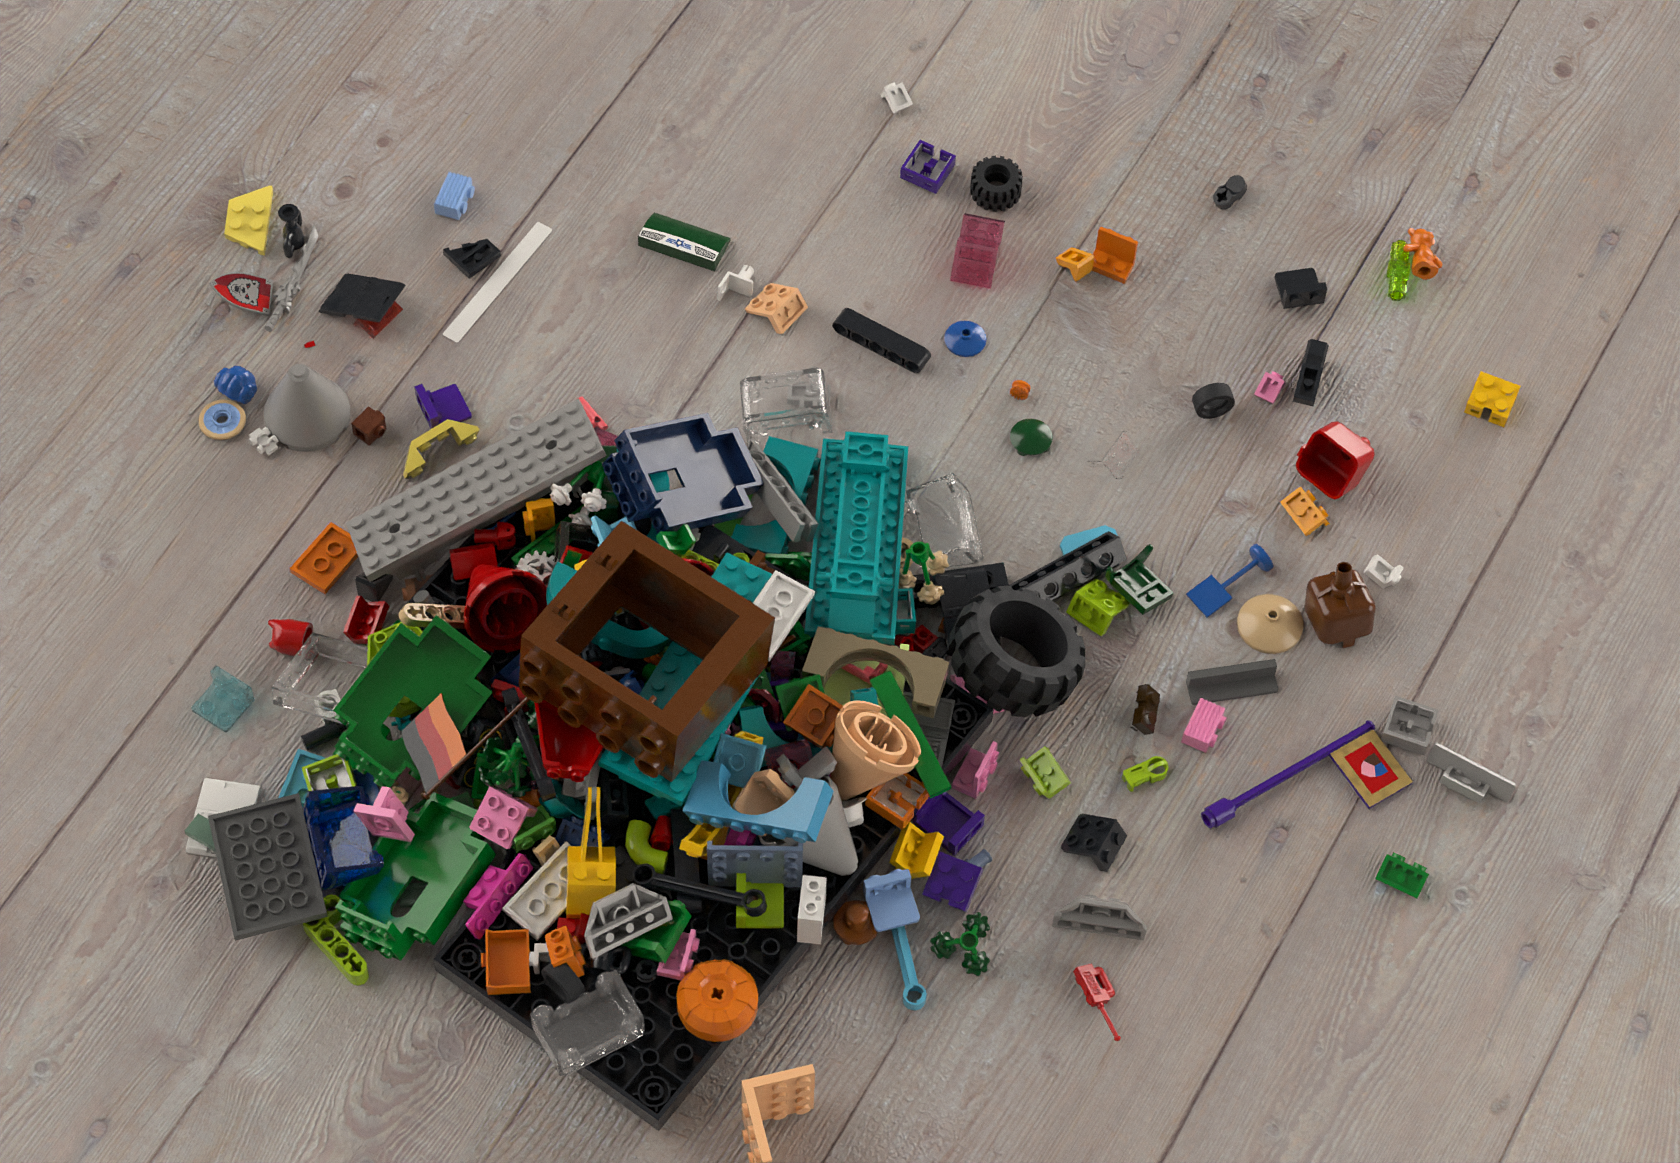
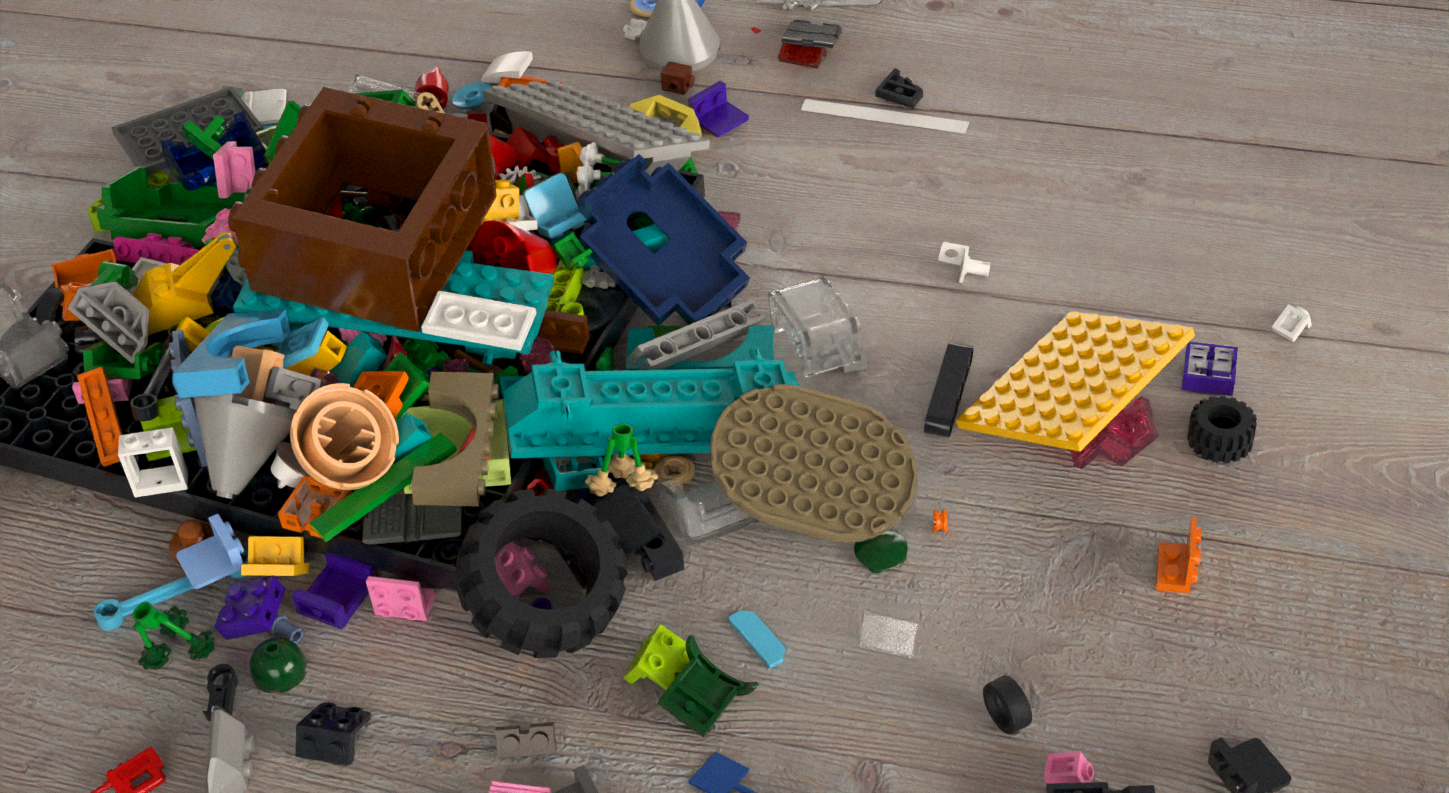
camera: 80 degrees right, 15 degrees down
clear light blue bracket [191,665,255,732] -> none
light blue brick [434,172,475,220] -> none
coral hose [578,396,608,432] -> none
dark green slope [638,212,731,272] -> none
orange piece [677,959,758,1042] -> none
light nougat bracket [745,283,808,334] -> none
blue dish [944,321,986,357] -> none
black brick [1008,531,1127,600] -> none
lime bracket [1019,746,1071,799] -> none
light orange slope [1056,247,1094,282] -> none
lime piece [1122,756,1169,792] -> none
black piece [1213,175,1247,210] -> none
none -> orange plate [77,367,123,467]
none -> green piece [89,261,139,291]
none -> green bracket [182,115,225,161]
none -> black piece [203,664,238,721]
none -> dark green cylinder [249,637,307,693]
none -> medium azure dish [452,82,492,109]
none -> white slope [481,51,533,84]
none -> dark tan tile [709,384,918,543]
none -> yellow plate [956,311,1195,452]

